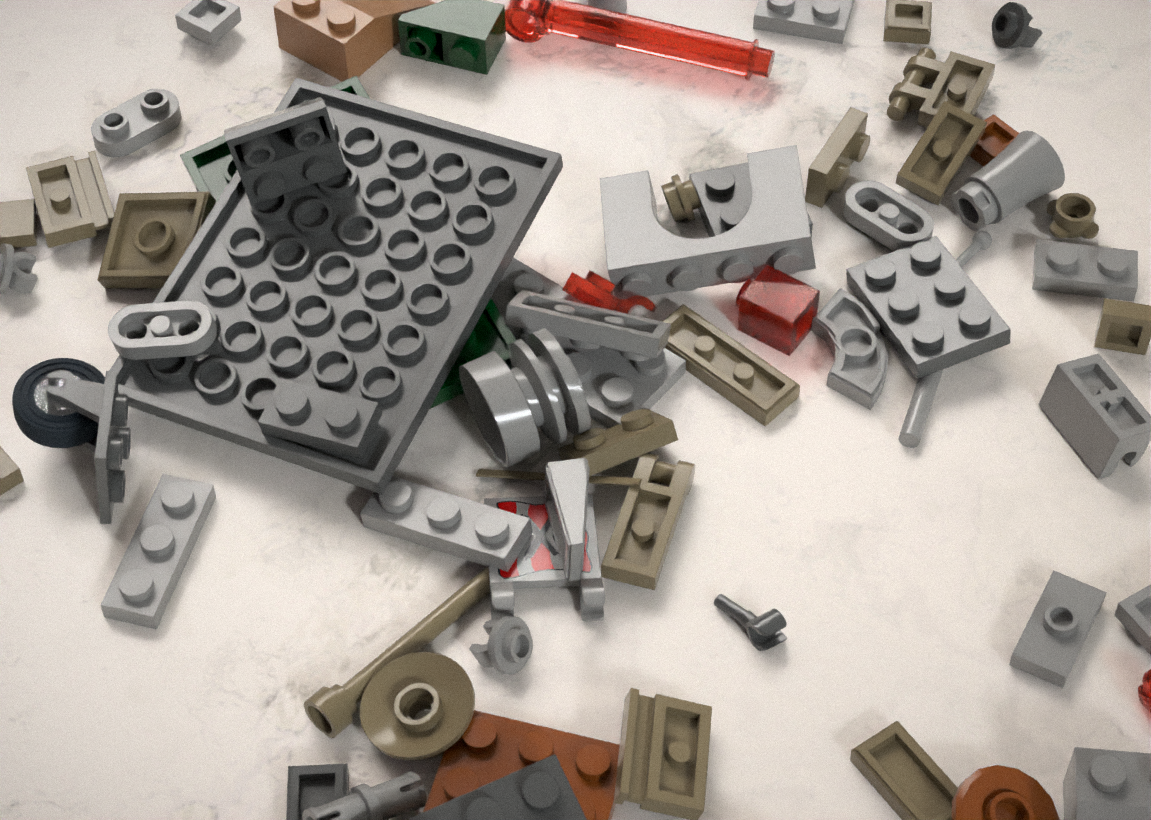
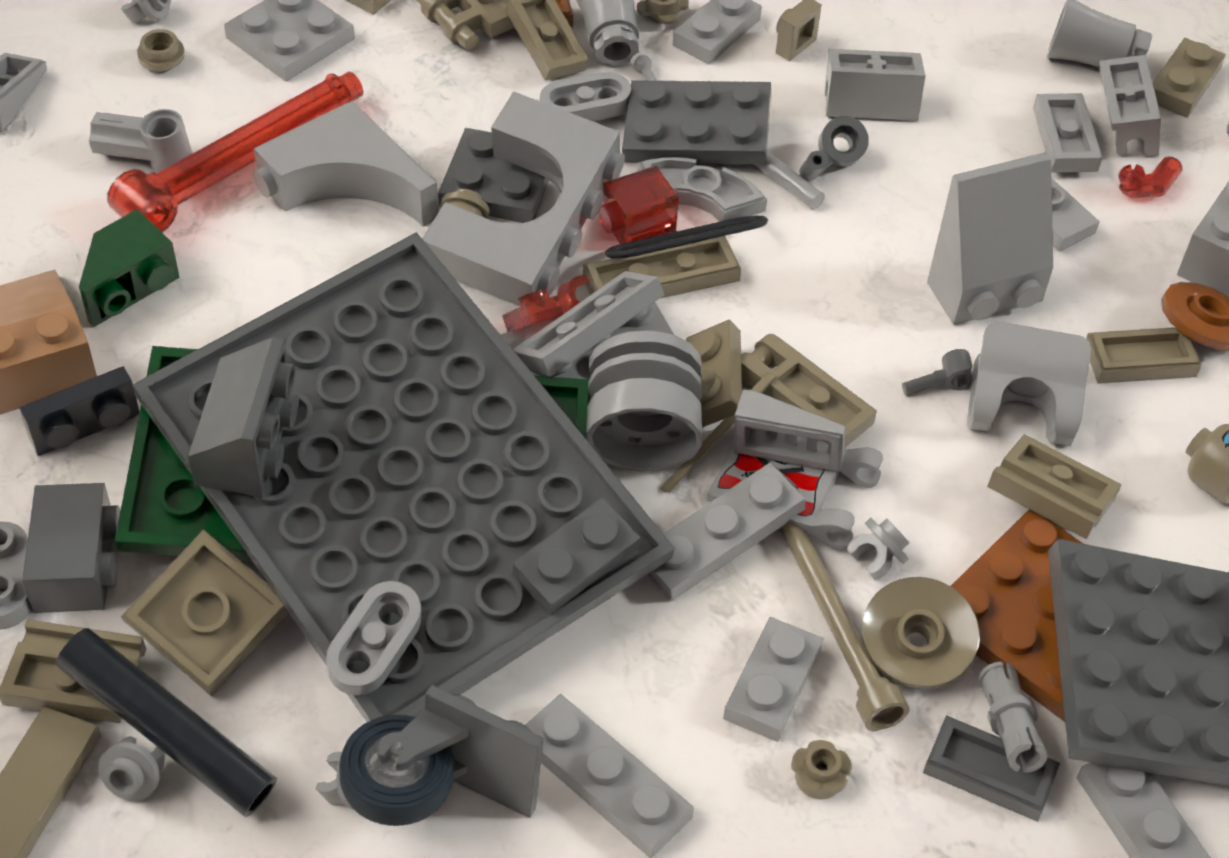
camera: 65 degrees left, 0 degrees up
dark tan plate [805,107,870,208] -> none
none -> black plate [19,366,140,456]
none -> dark grey brick [22,483,120,613]
none -> black piece [56,628,277,818]
none -> light grey arch [253,101,438,226]
none -> black piece [605,215,768,259]
none -> light grey plate [723,616,824,742]
none -> dark tan plate [791,740,852,799]
none -> dark grey plate [799,116,869,182]
none -> light grey slope [927,152,1053,325]
none -> light grey piece [967,321,1091,446]

